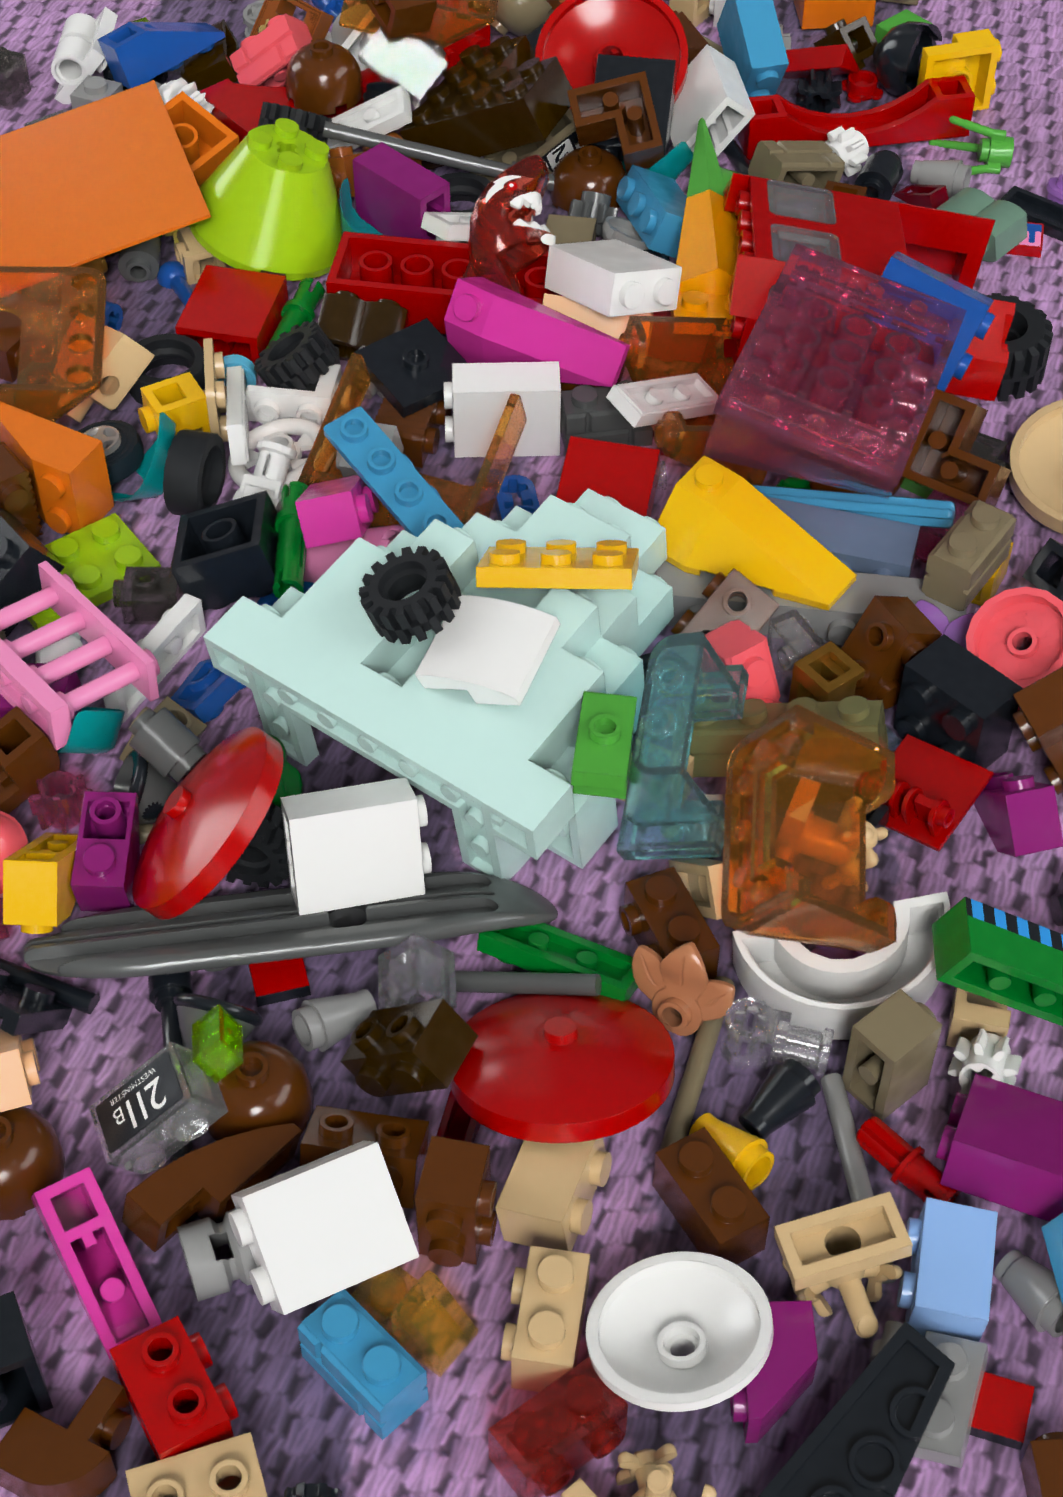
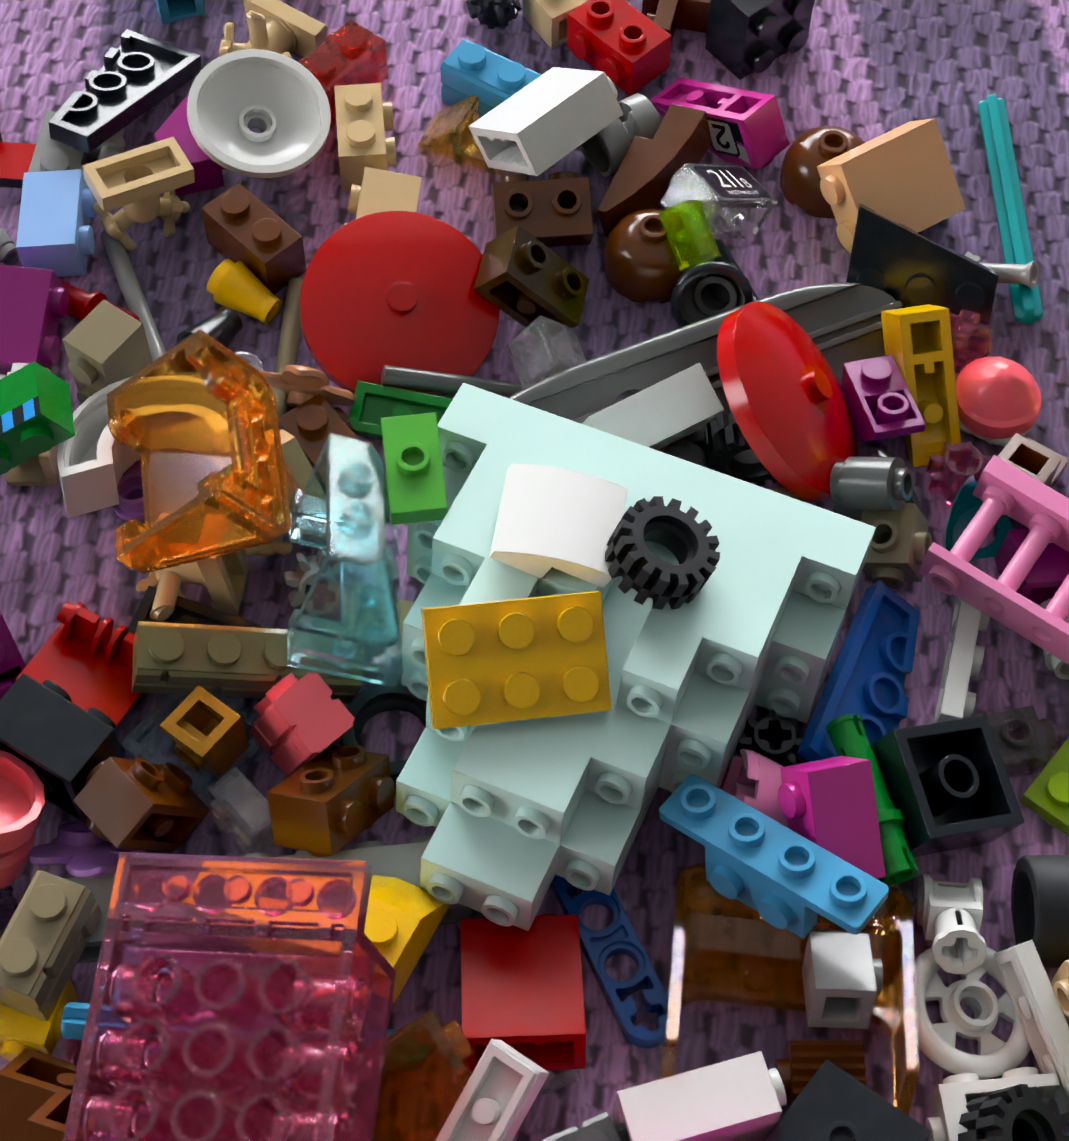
camera: 165 degrees right, 10 degrees up
light grey cone [292,989,377,1052] -> none
reddish brown brick [415,1135,498,1267] -> none

